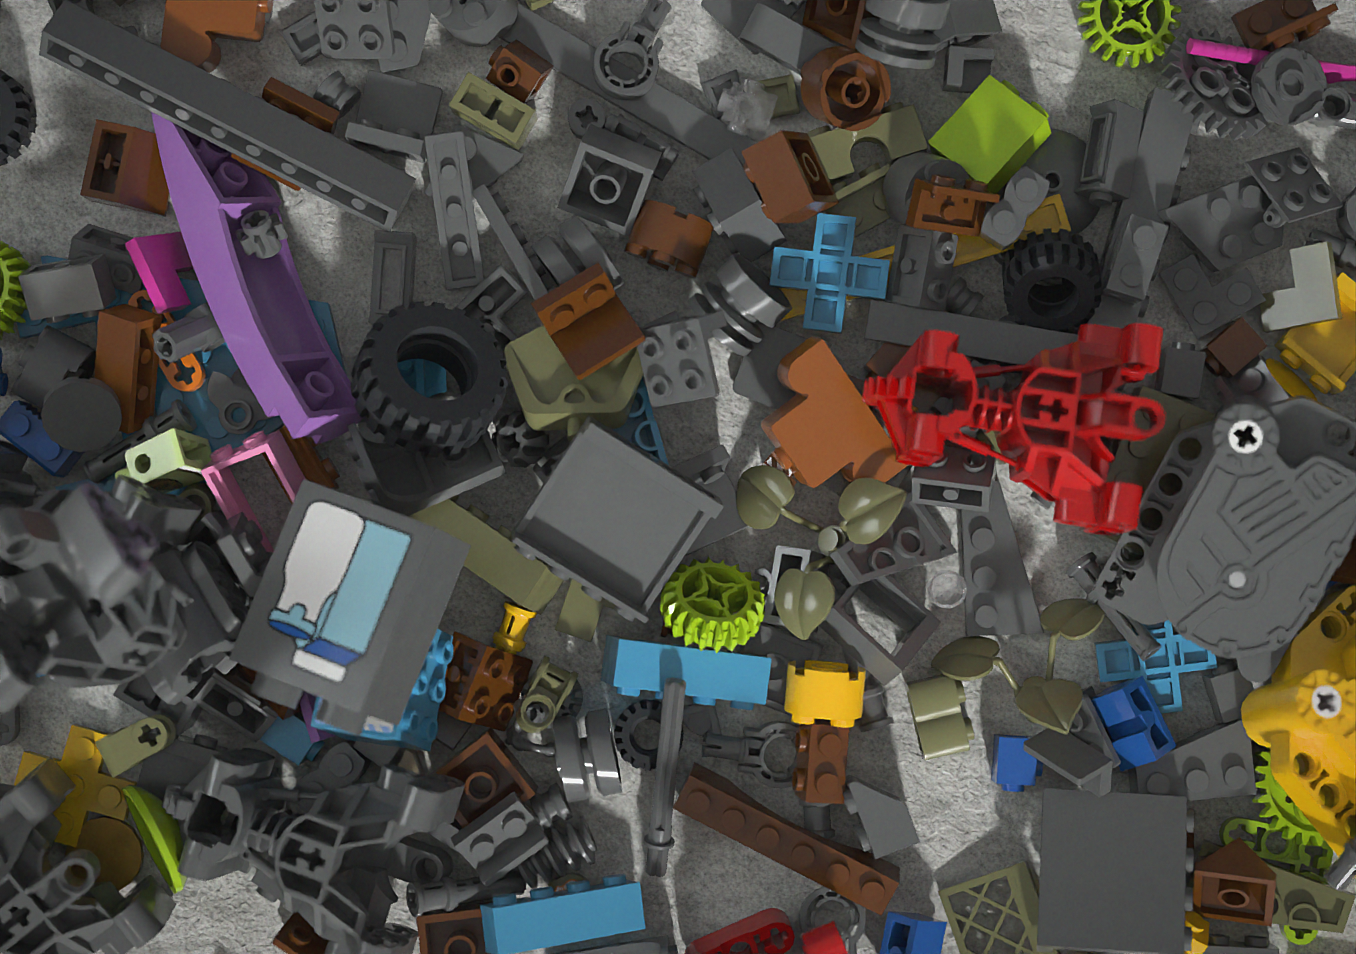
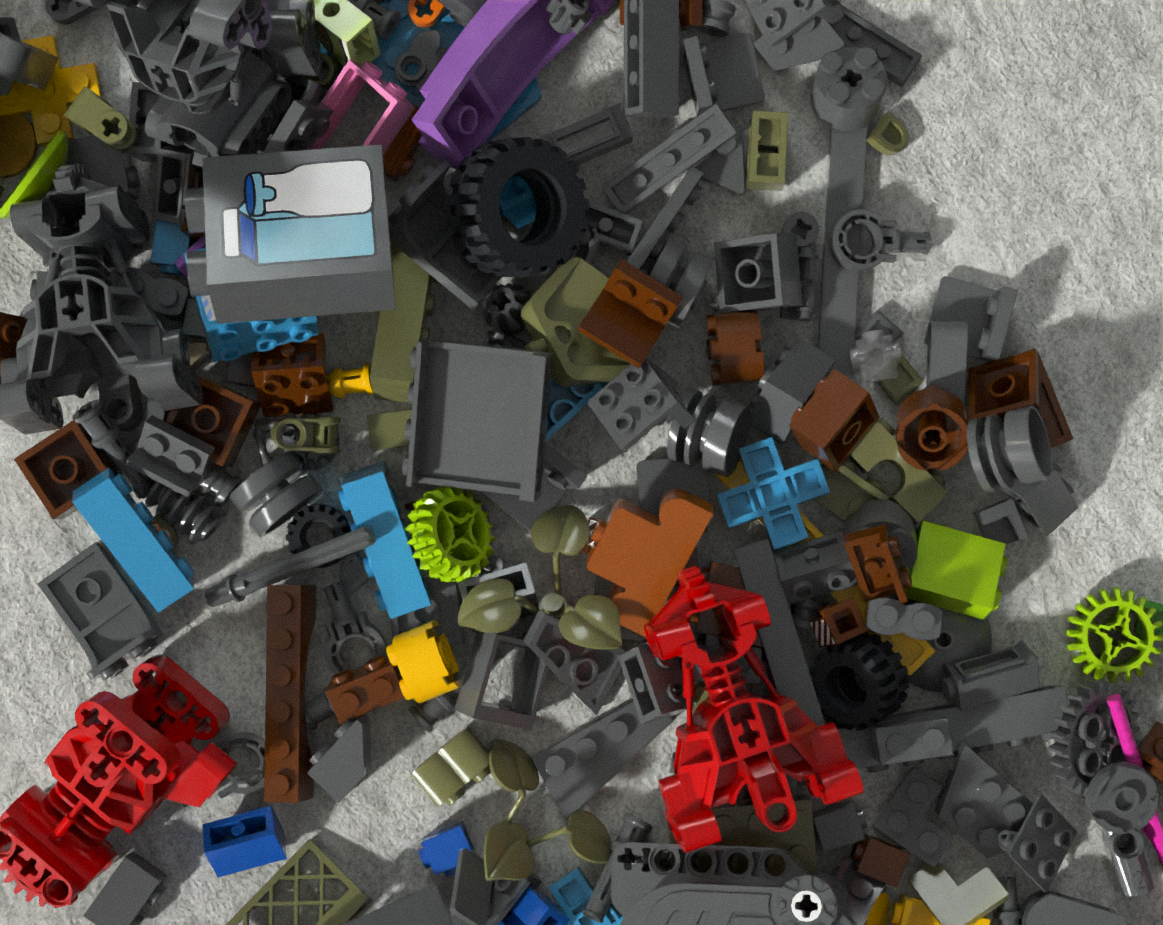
camera: 65 degrees right, 0 degrees up
reddish brown brick [485,40,554,104] -> none
clear wheel [925,570,967,609] -> none
none -> reddish brown brick [809,597,868,648]

